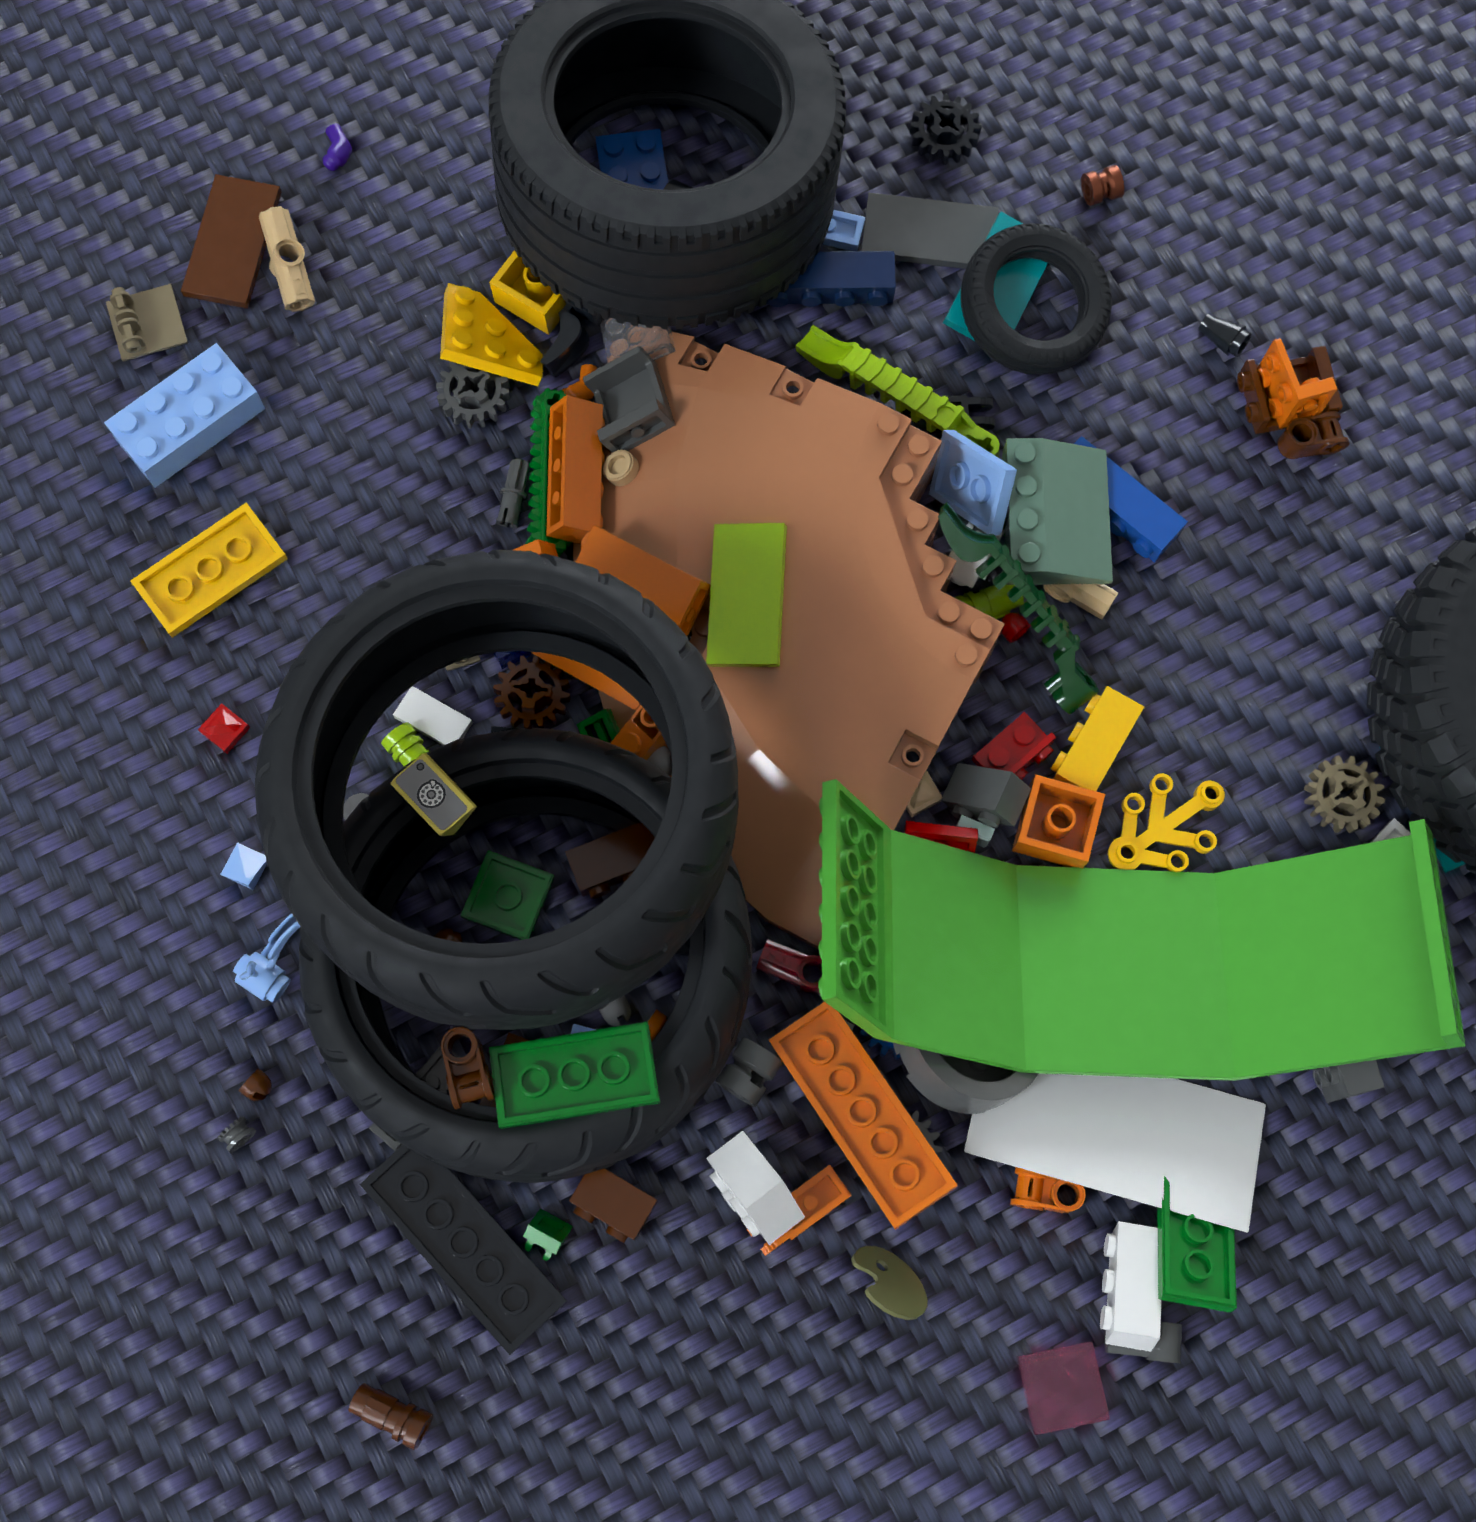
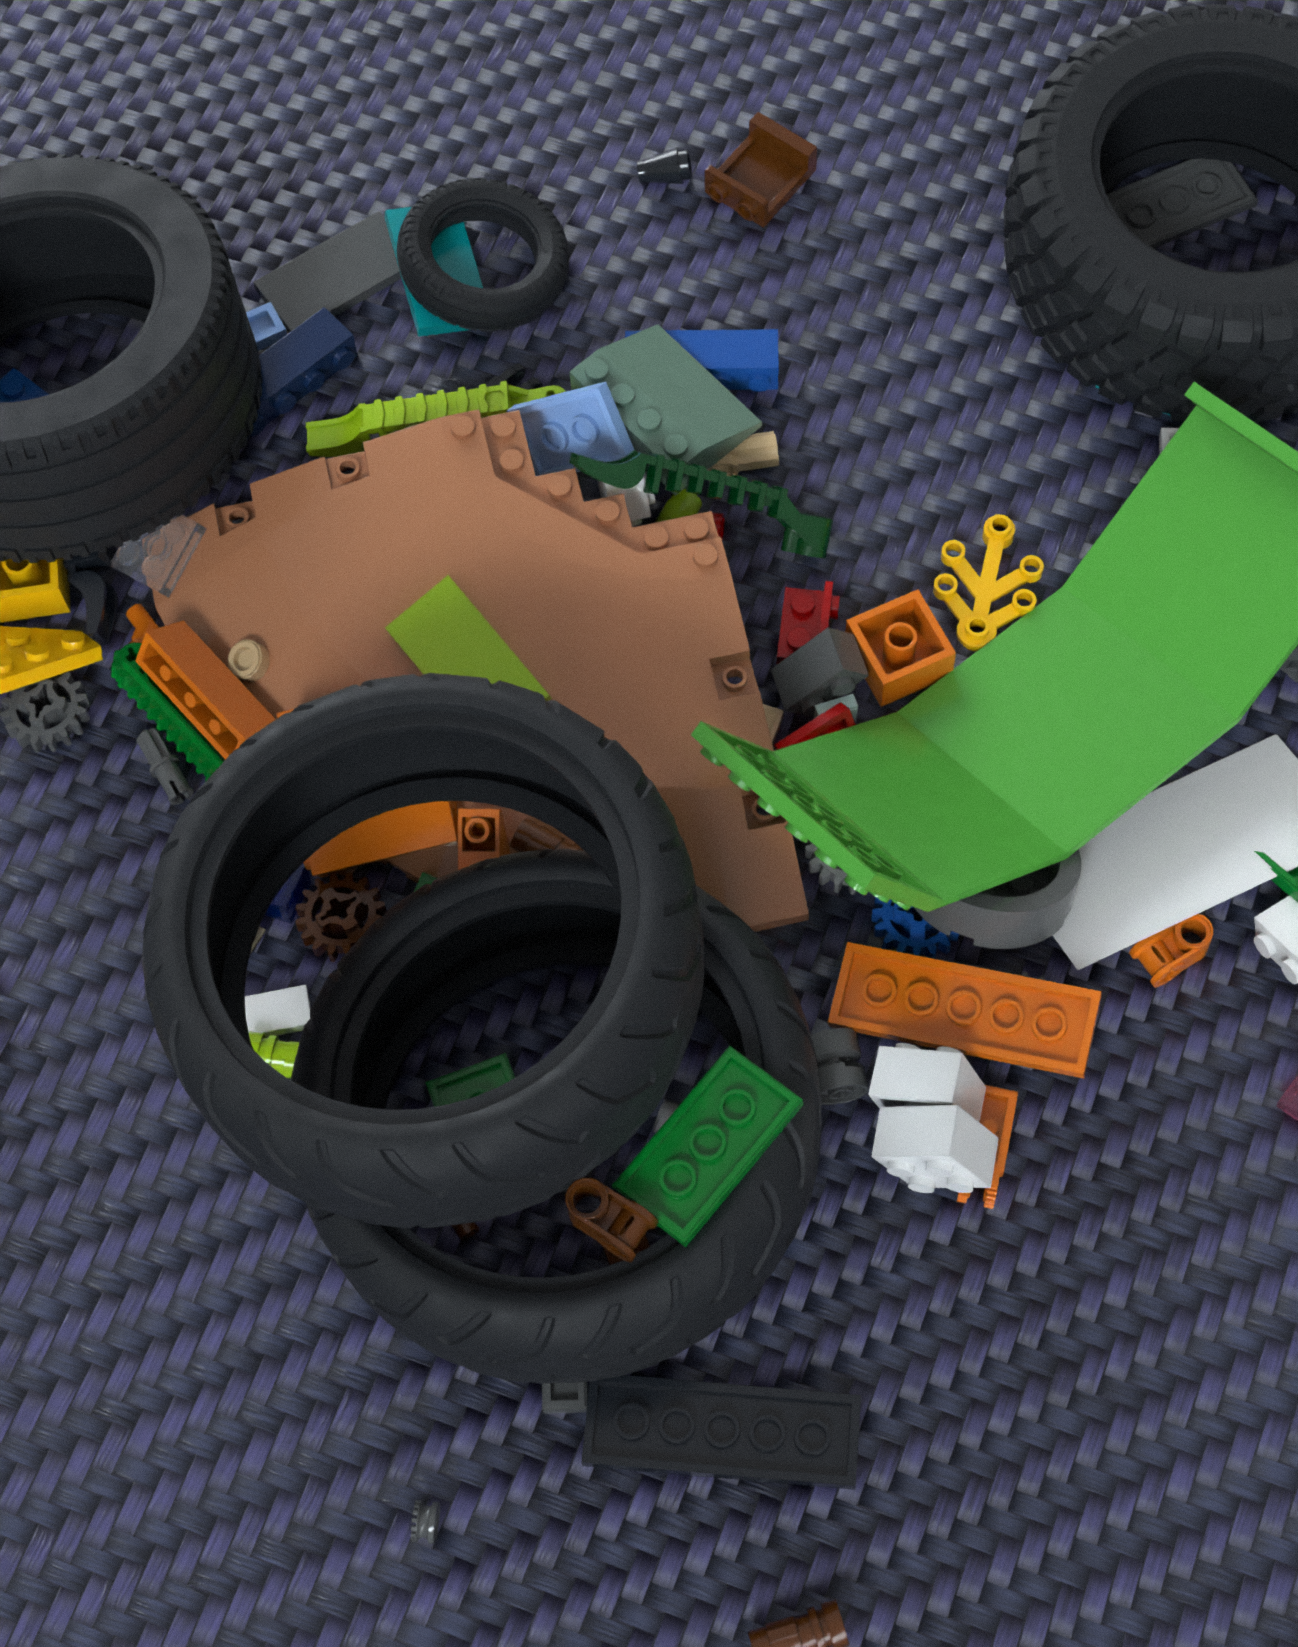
camera: 35 degrees left, 10 degrees down
red tile [198,703,250,754] -> none
light blue slope [220,843,267,890] -> none
light blue plant [233,913,301,1003] -> none
reddish brown hinge [238,1068,272,1101] -> none
slope [390,753,477,836] -> none
green tile [523,1208,573,1261] -> none
reddish brown brick [565,822,655,899] -> none
reddish brown brick [569,1168,658,1243] -> none
dark grey panel [583,346,675,453] -> none
dark red piece [756,939,822,995] -> none
olive piece [851,1246,928,1320] -> none
black gear [909,94,981,165] -> none
yellow brick [1051,686,1144,791] -> none
copper wheel [1081,165,1124,206] -> none
orange bracket [1257,338,1337,429] -> none
reddish brown piece [1277,411,1350,459] -> none
dark tan gear [1304,755,1385,833] -> none
none -> white brick [868,1043,986,1122]

